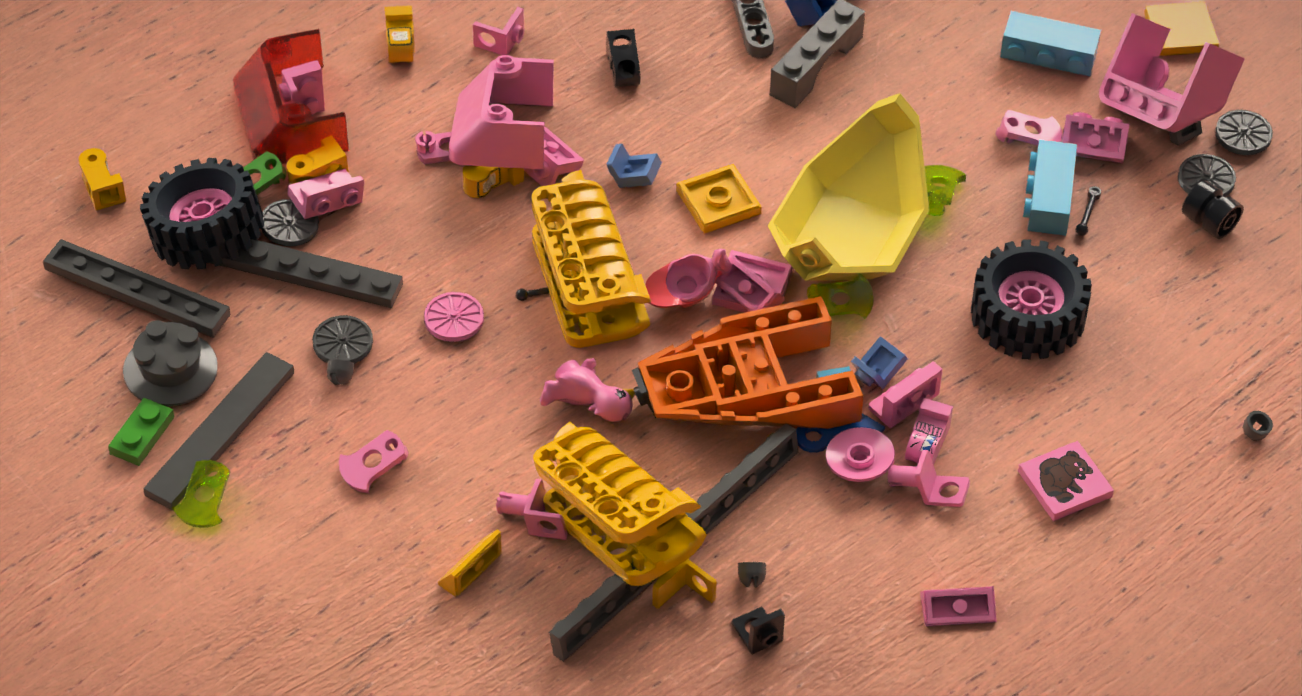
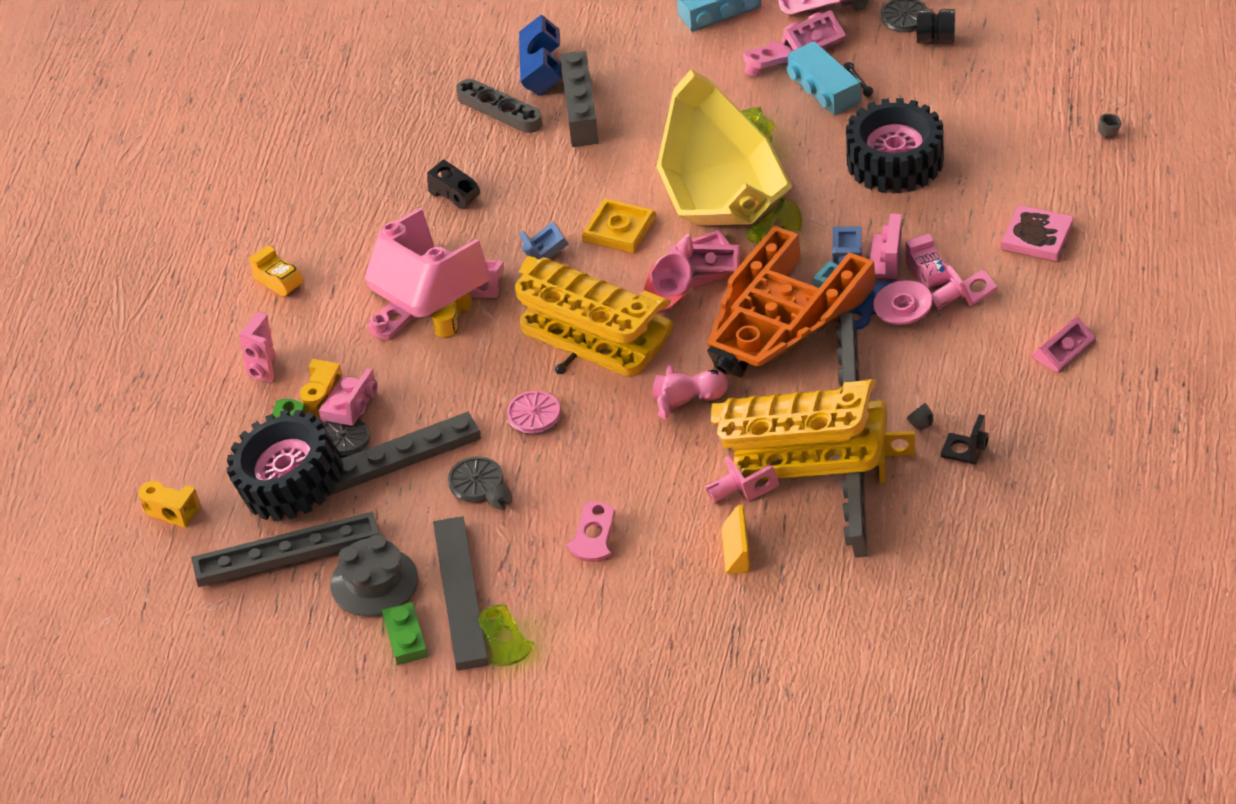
camera: 35 degrees left, 5 degrees down
clear red windscreen [233,29,349,167] -> none
bright pink bracket [473,7,524,55] -> none

